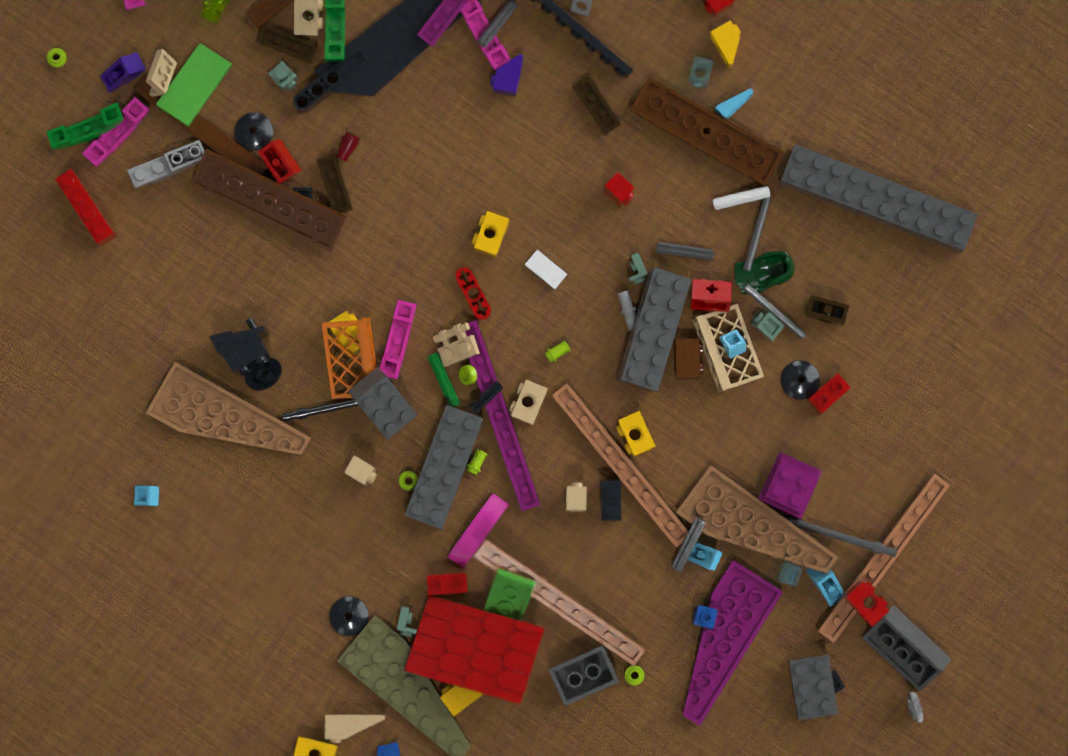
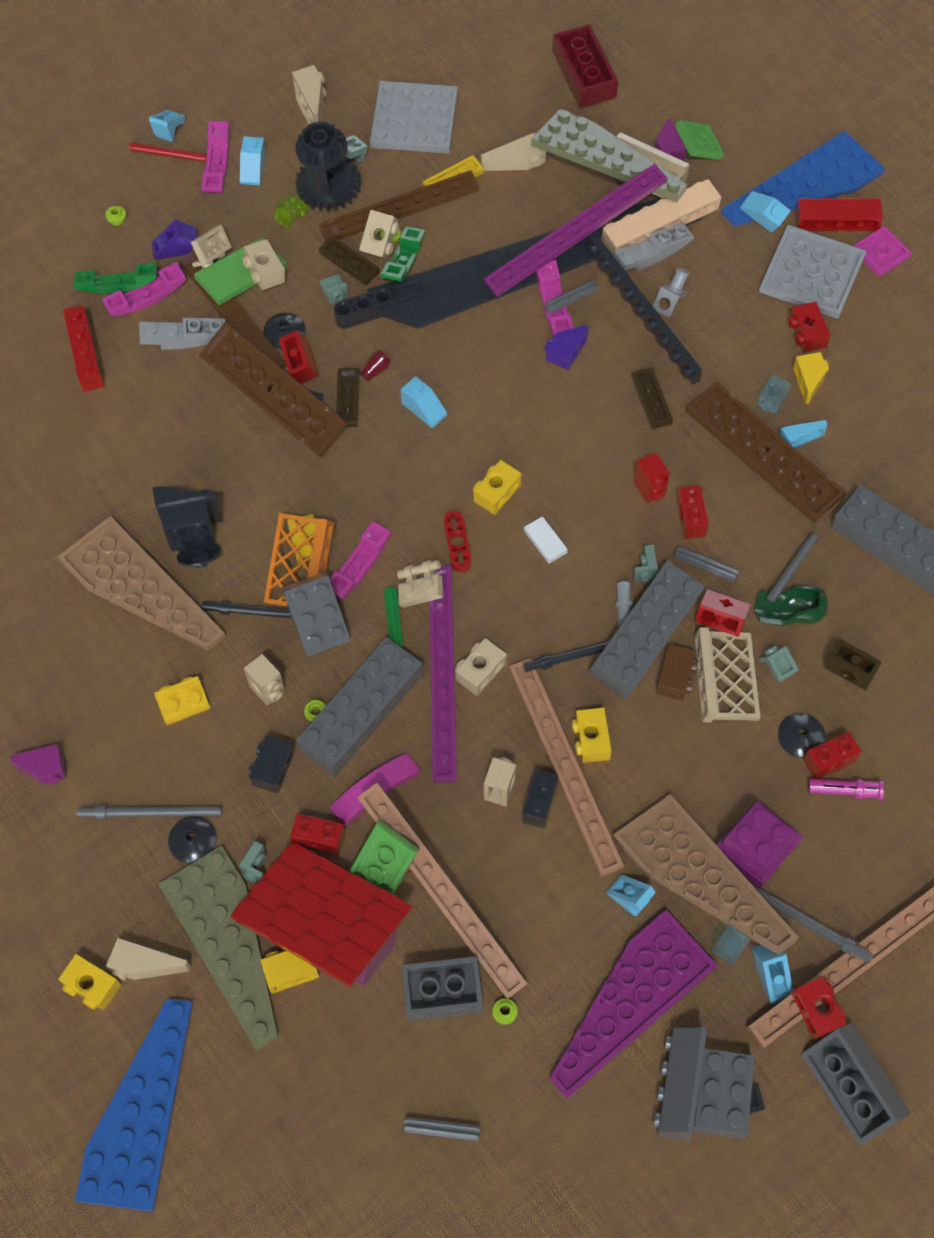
camera: 20 degrees right, 20 degrees down
medium azure slope [134,486,159,506] -> none
lime tile [459,365,477,385] -> none
lime pin [466,449,488,475] -> none
black axle [470,381,503,413] -> none
lime pin [545,340,571,363] -> none
dark grey axle [672,518,705,572] -> none
blue bracket [691,605,718,629] -> none
white axle [713,186,770,210] -> none
medium azure slope [719,329,746,358] -> none
dark grey bar [743,284,806,339] -> none
light grey gear [906,692,923,723] -> none
none -> magenta slope [10,744,66,785]
none -> dark grey bar [76,805,222,820]
none -> yellow bracket [154,676,211,726]
none -> tan brick [242,239,285,290]
none -> black brick [248,735,295,794]
none -> medium azure slope [400,376,447,429]
none -> black bar [522,641,610,672]
none -> dark grey slope [653,1027,707,1142]
none -> red brick [676,485,709,539]
none -> dark pink pin [808,778,884,801]

